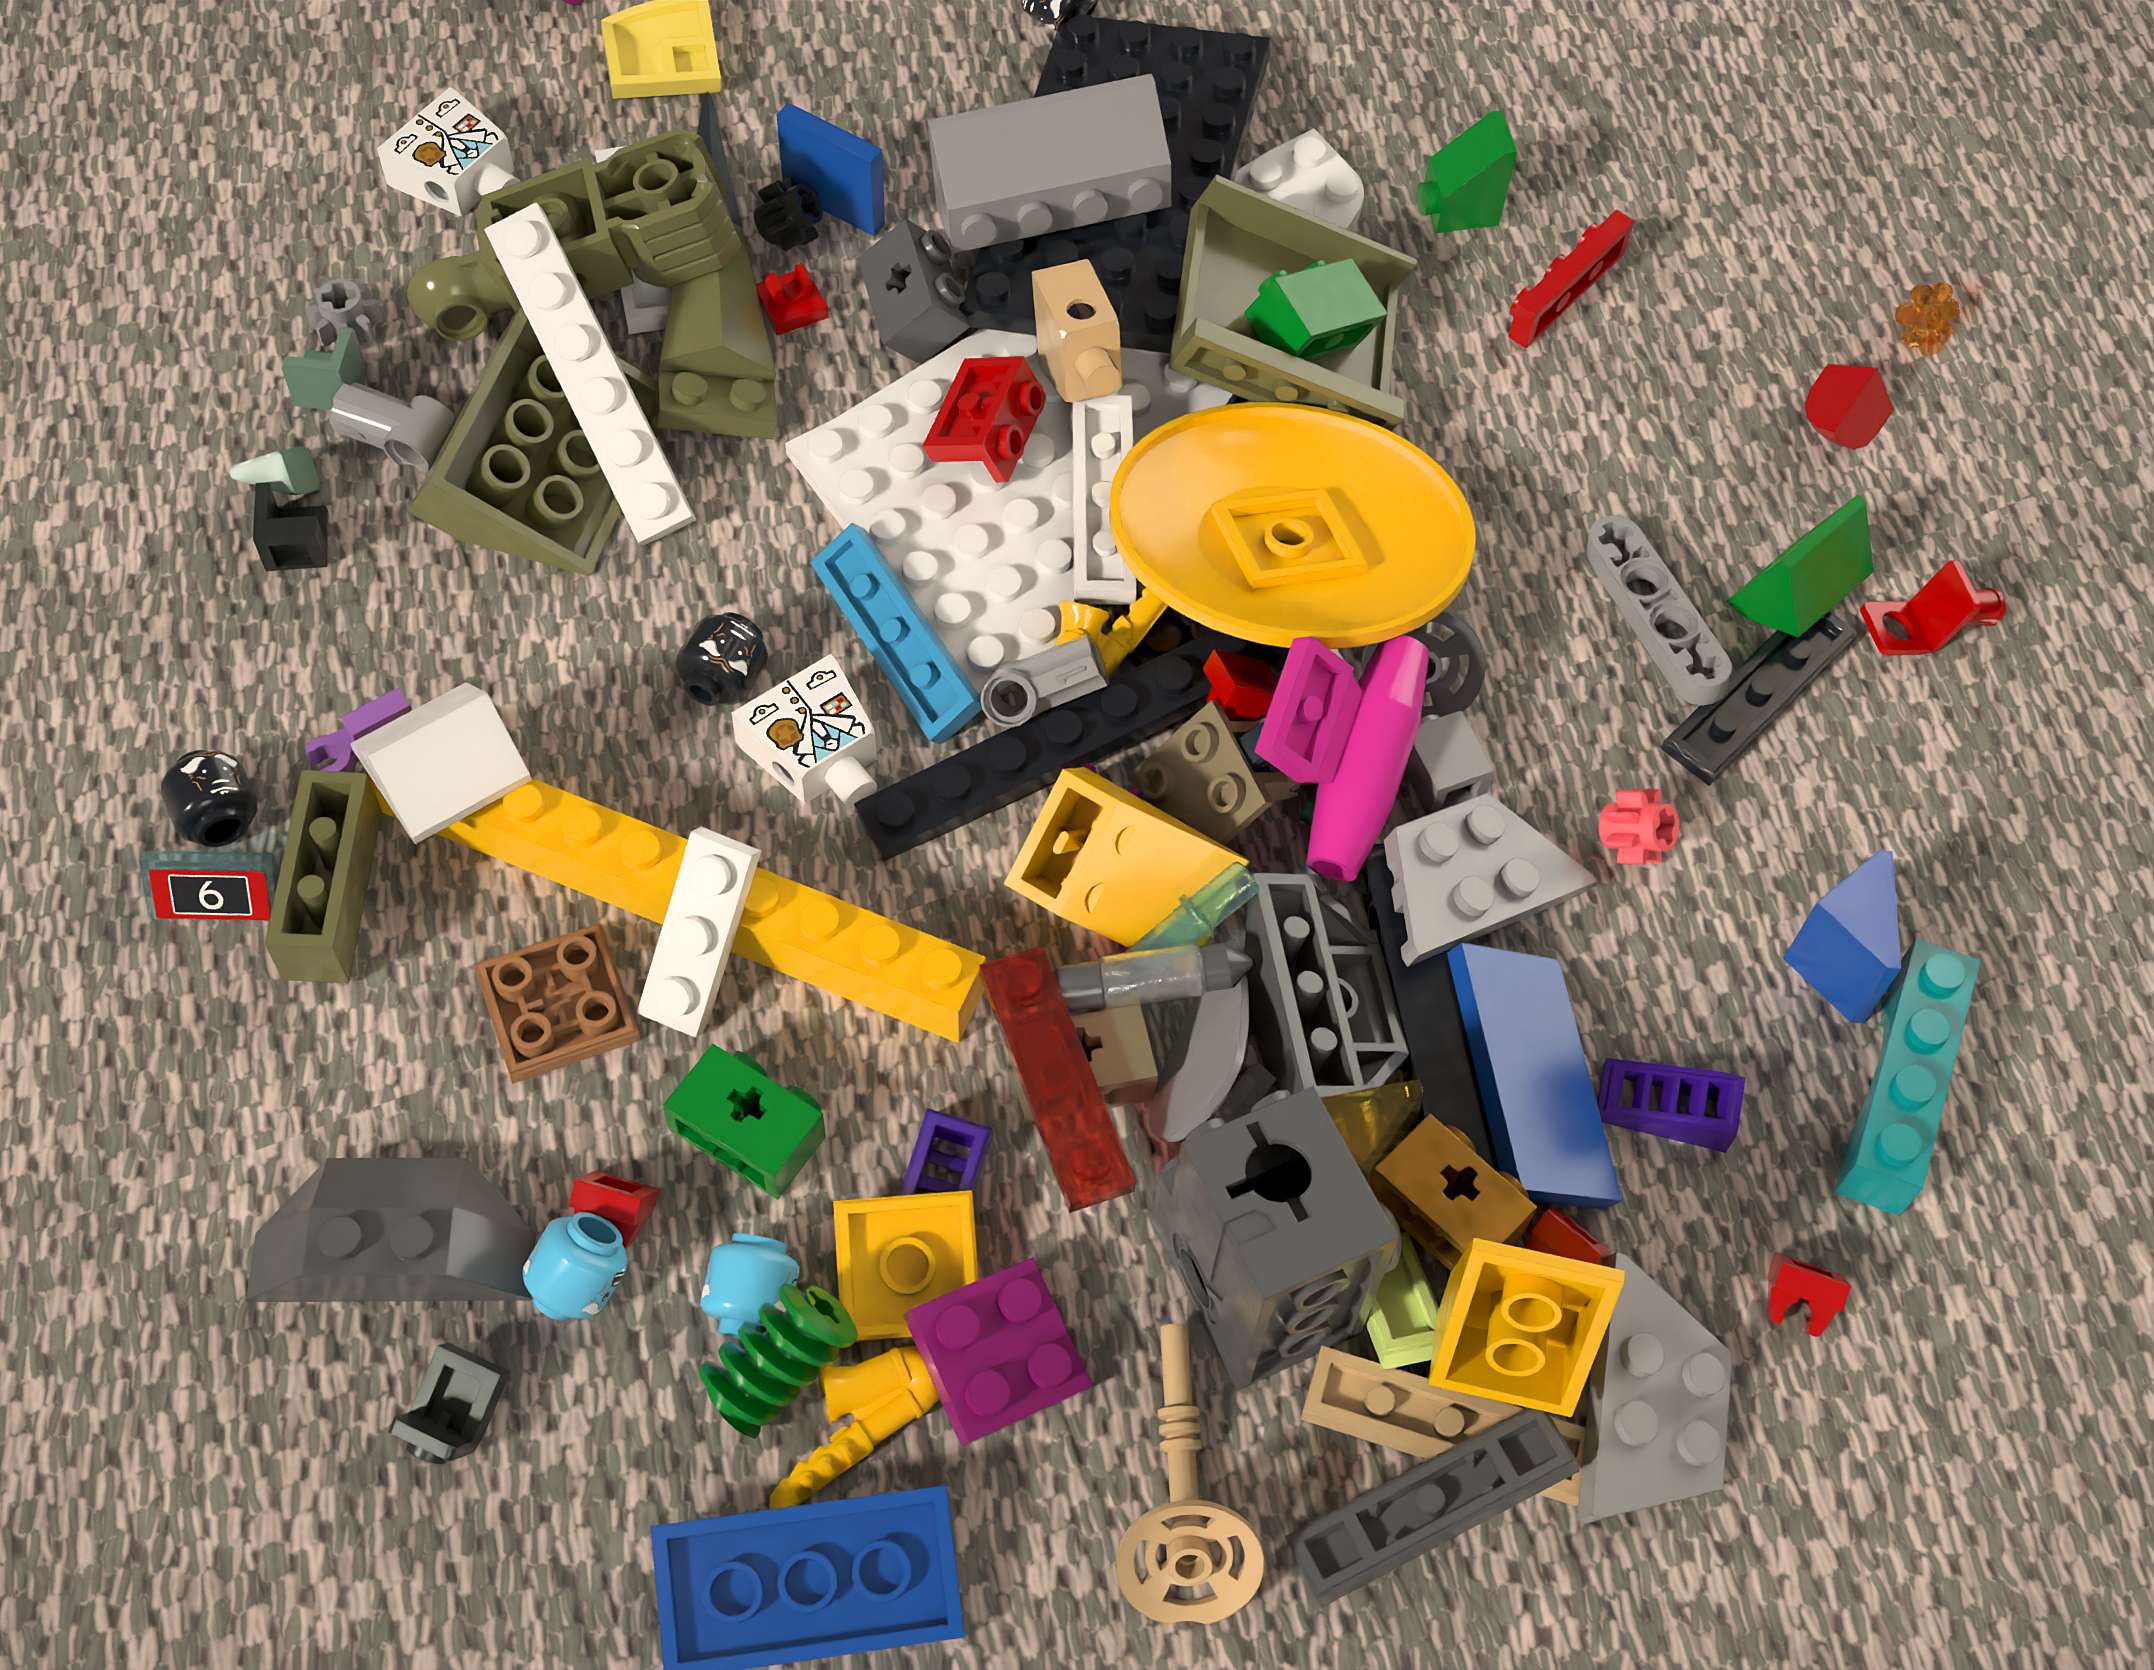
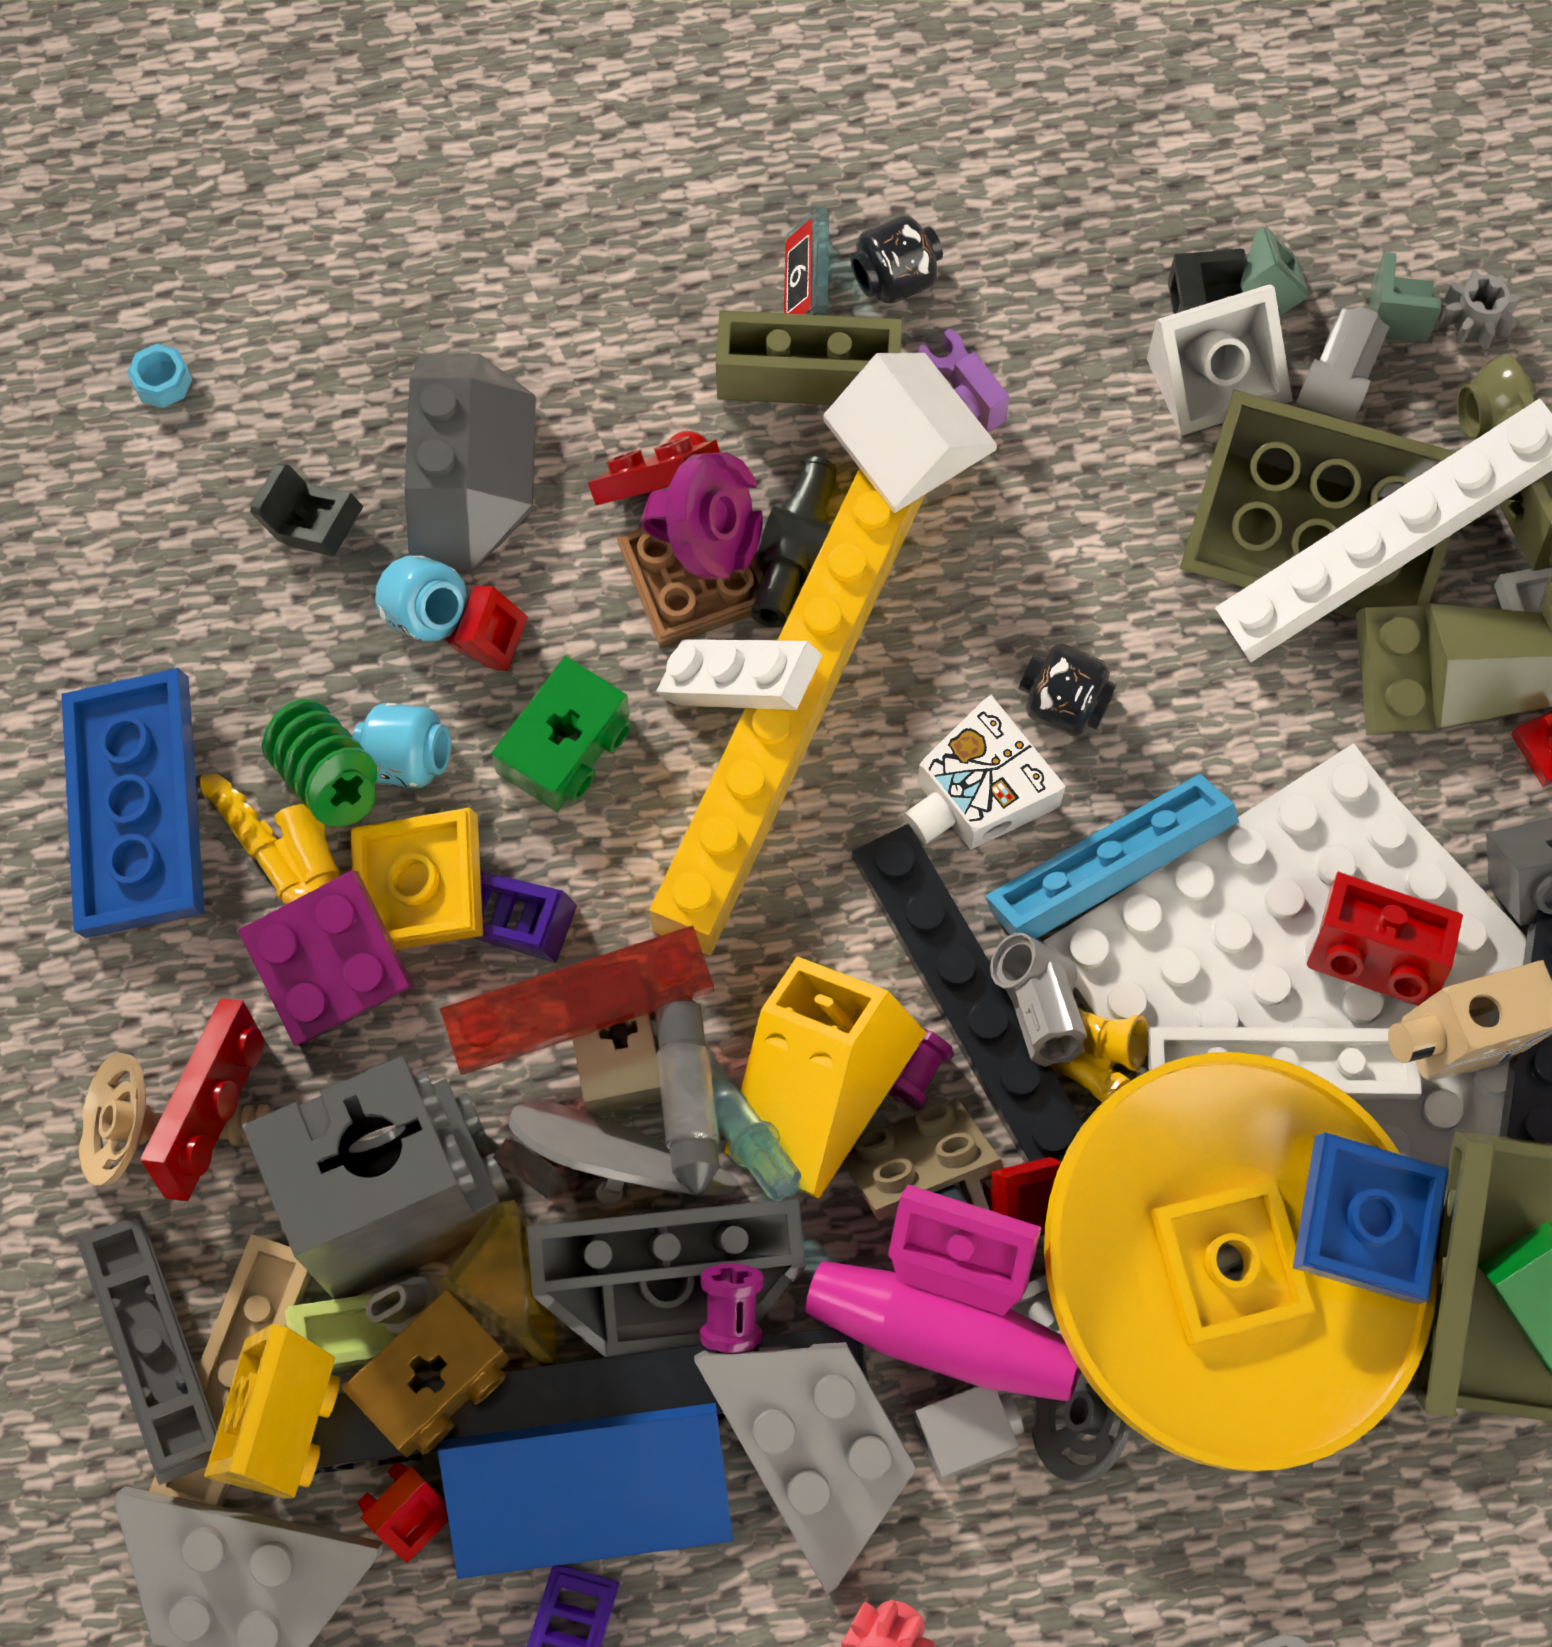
camera: 95 degrees right, 10 degrees up
none -> medium azure tile [127,344,192,408]
none -> red plate [140,998,265,1202]
none -> red plate [588,431,721,506]
none -> magenta tile [640,452,763,579]
none -> magenta bush [700,1263,763,1354]
none -> pearl dark grey pin [751,456,838,628]
none -> white slope [1147,284,1293,436]
none -> blue tile [1293,1132,1449,1305]

